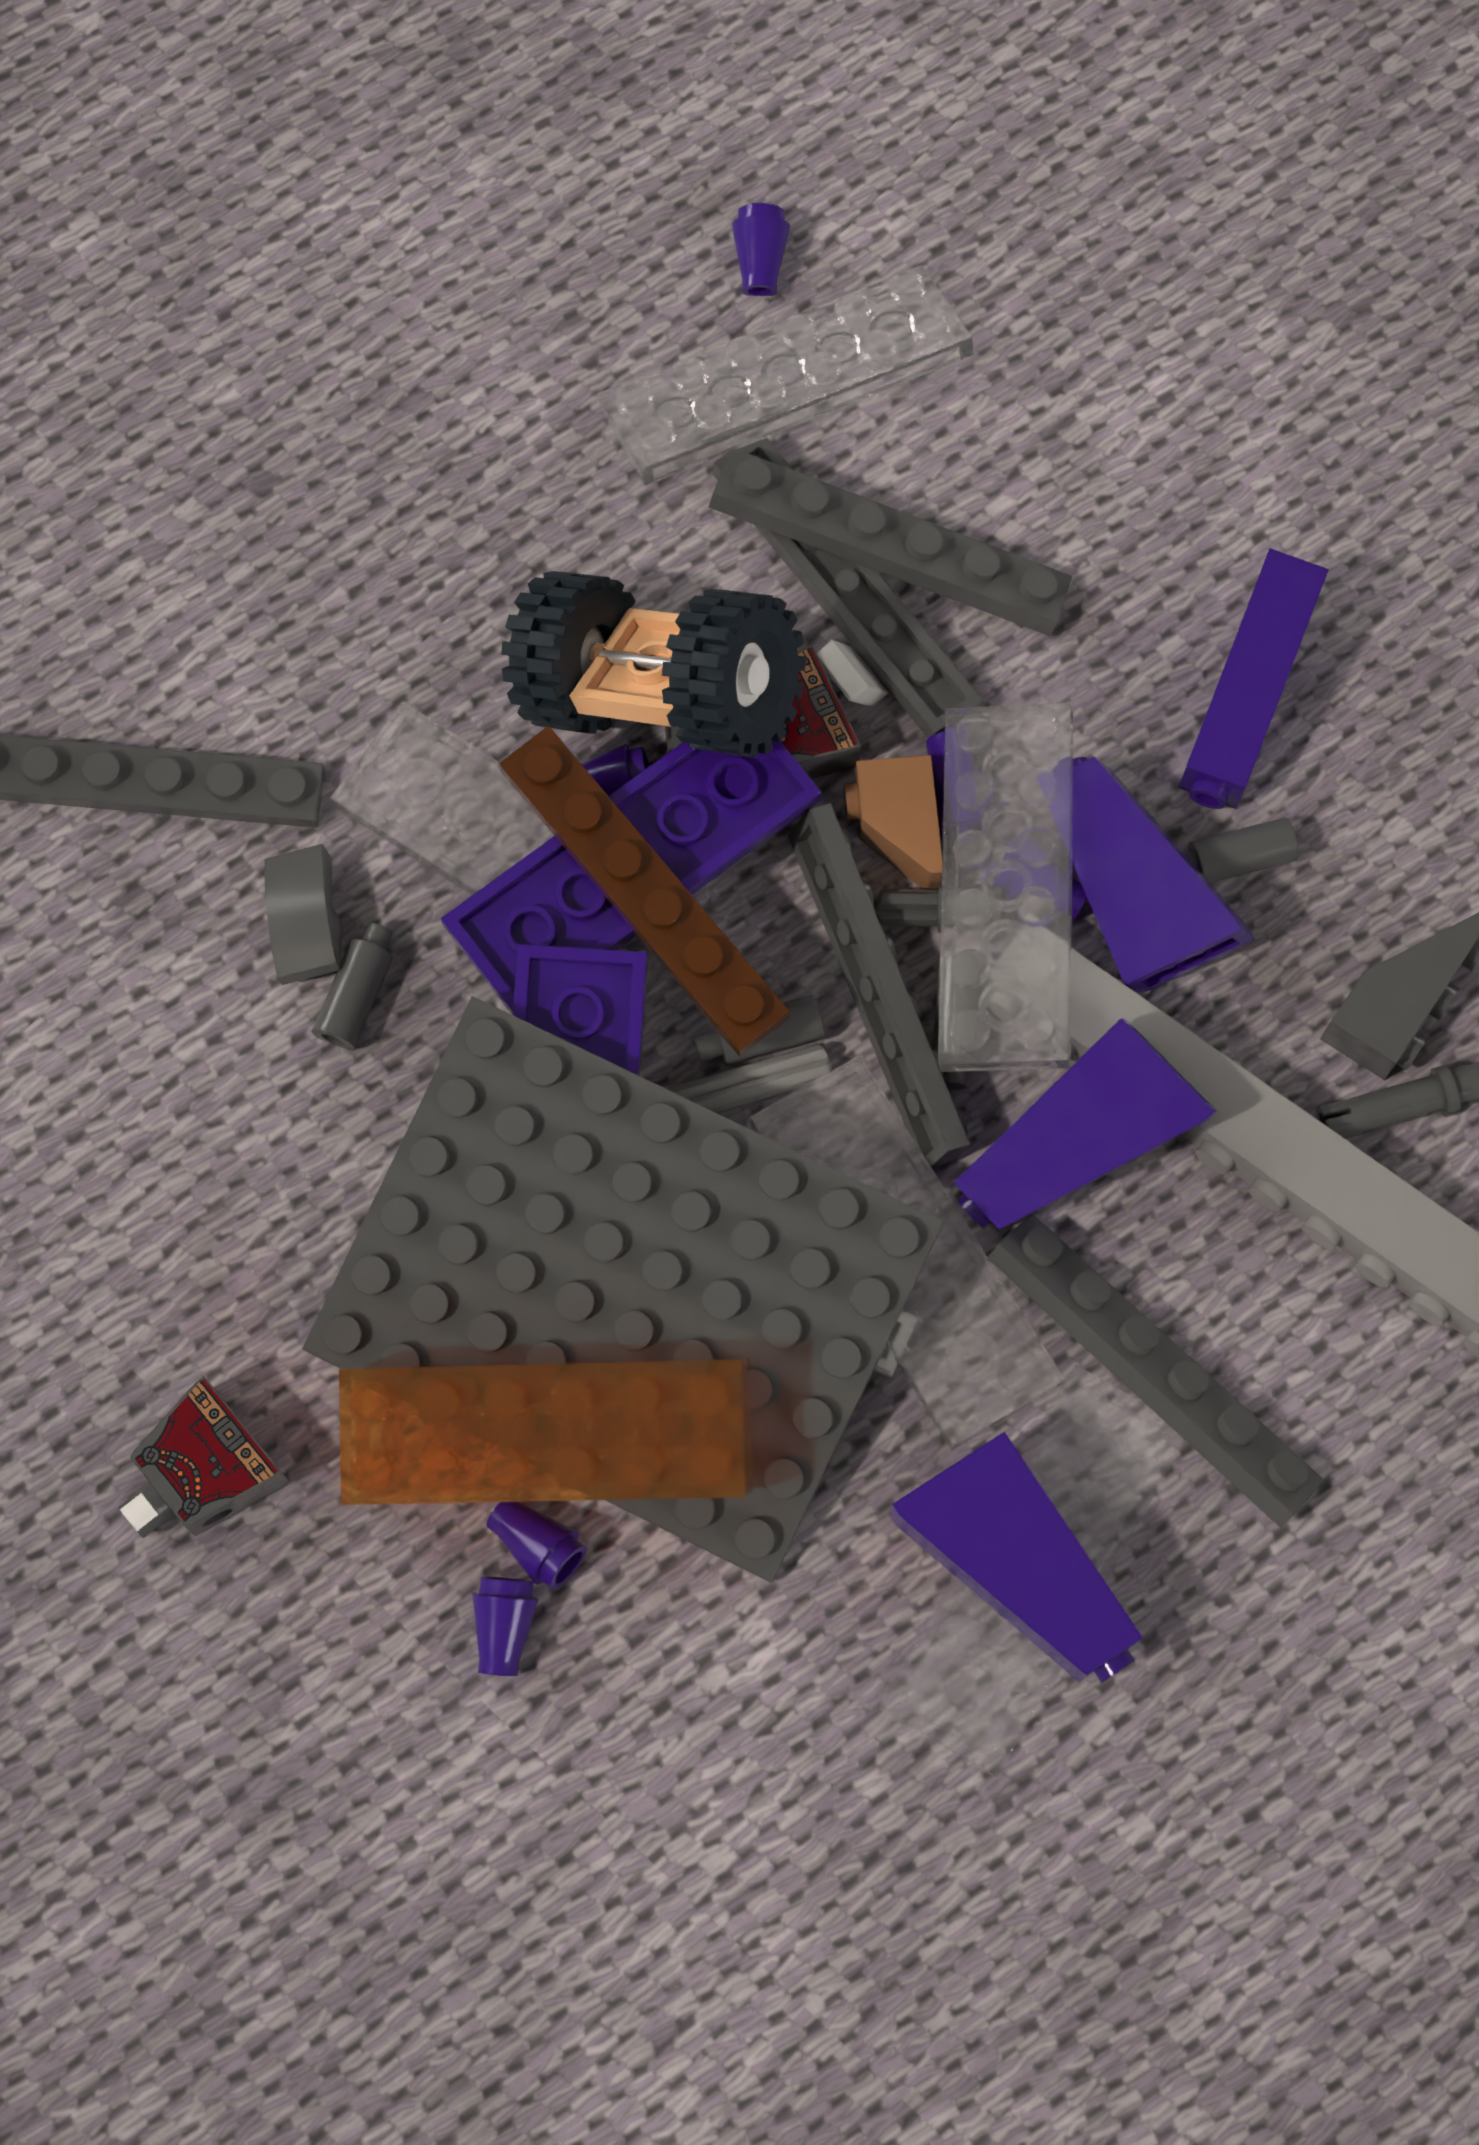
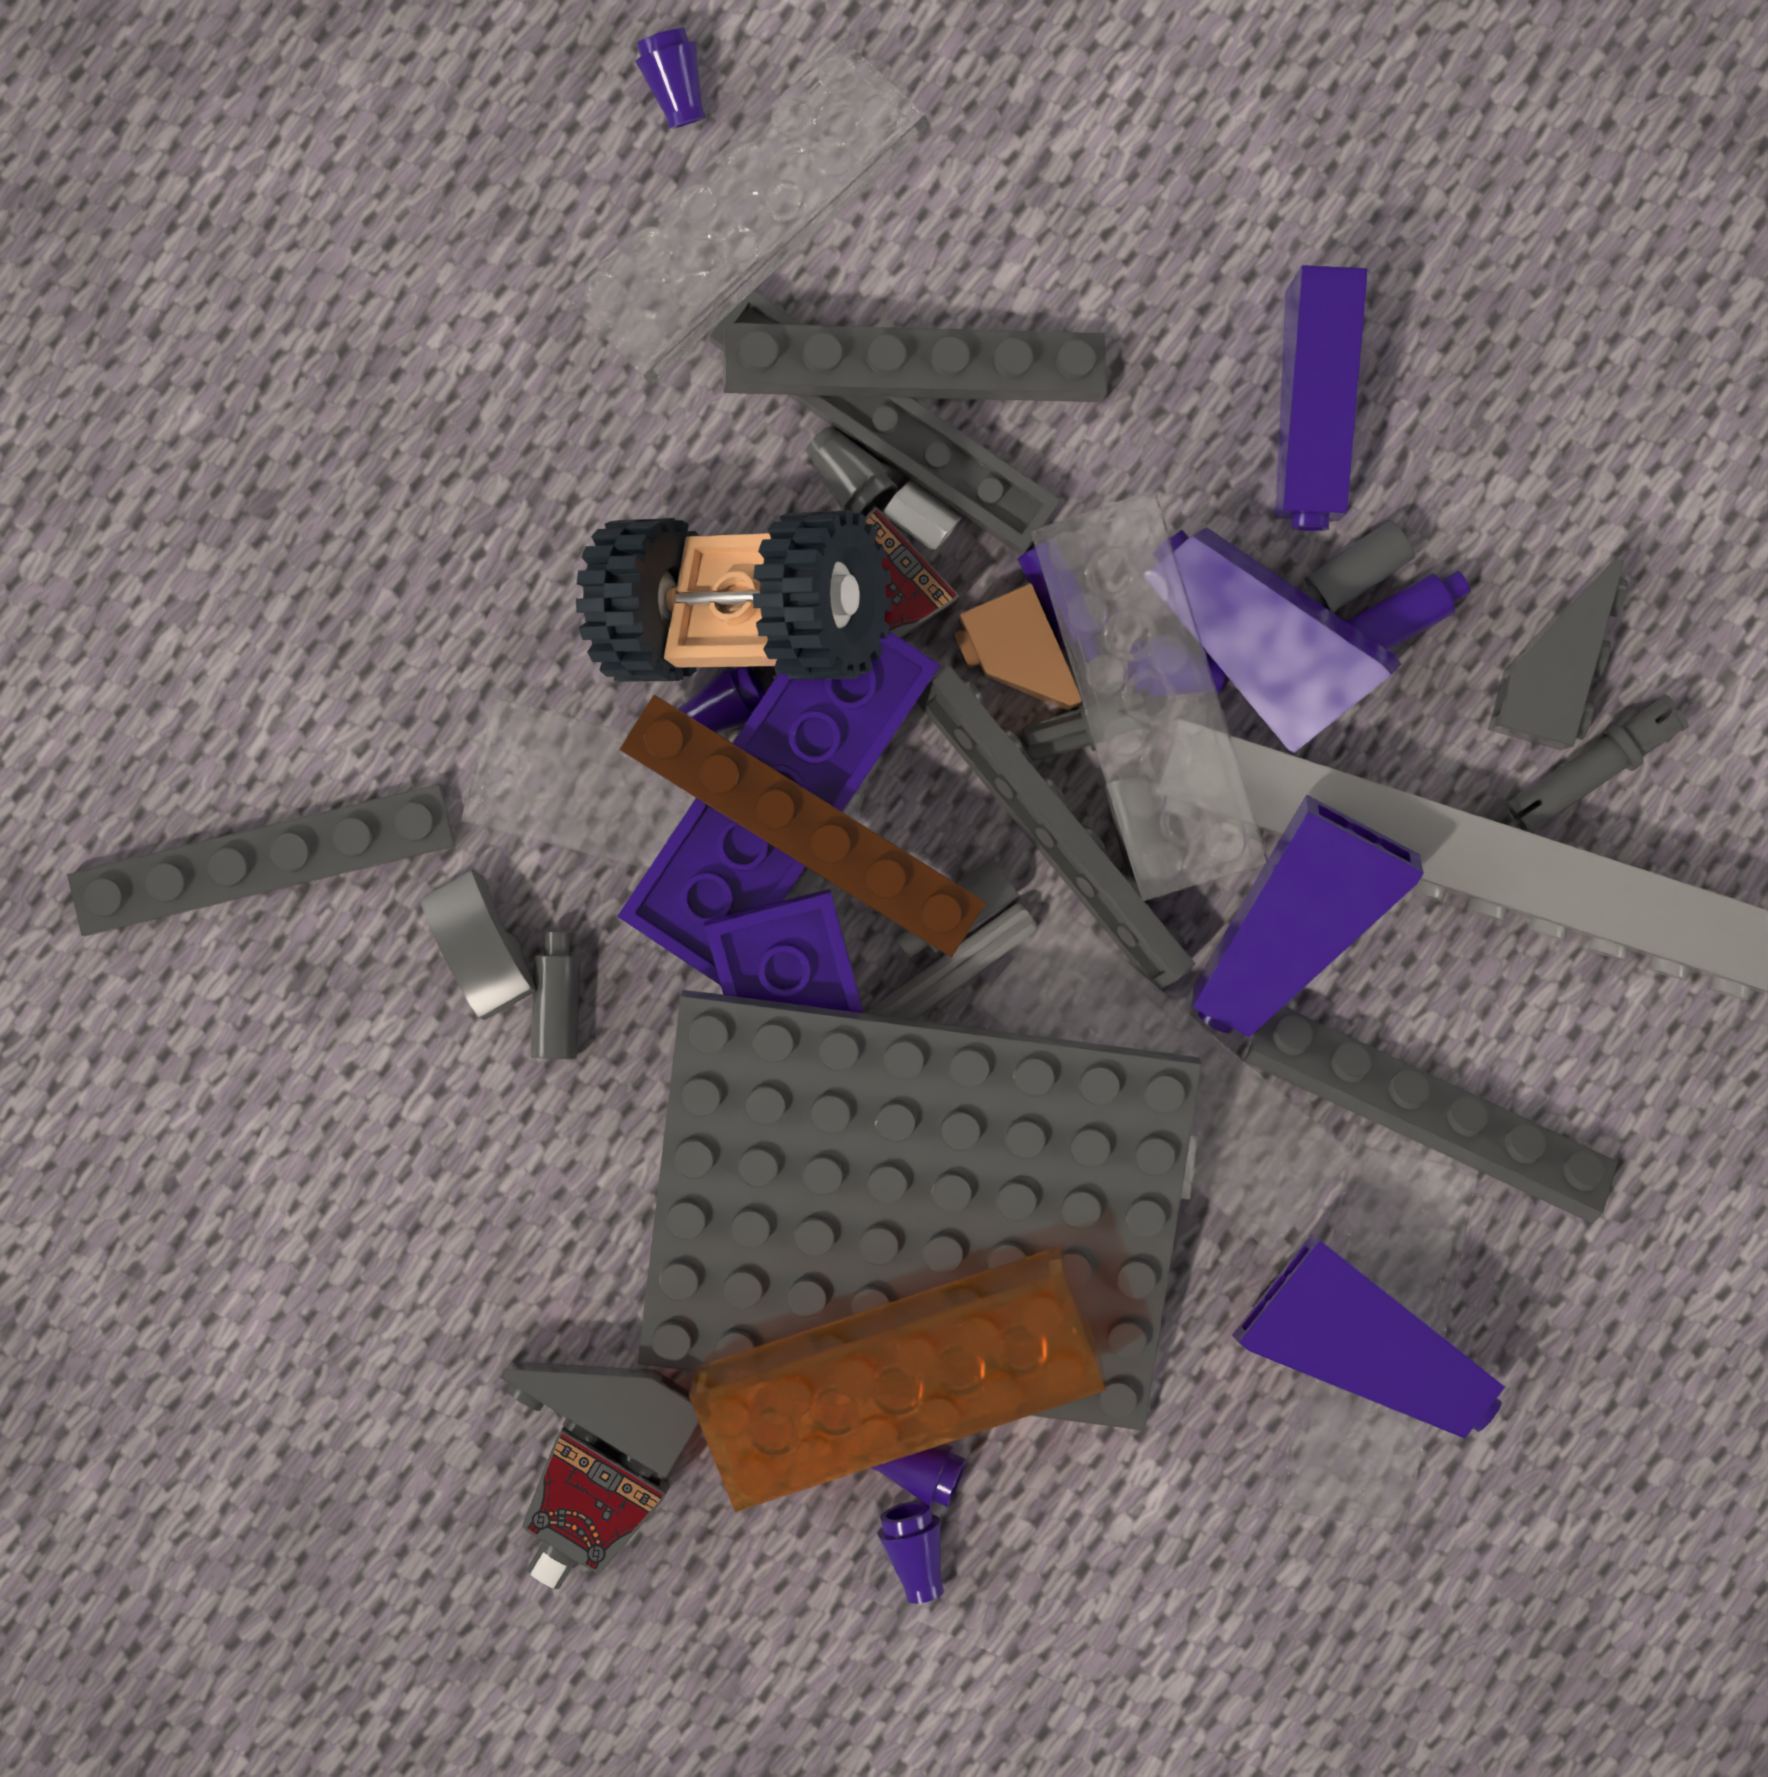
camera: 20 degrees left, 15 degrees up
none -> dark grey slope [499,1361,709,1478]
none -> dark grey cone [806,426,897,517]
none -> dark purple cylinder [1346,571,1471,650]

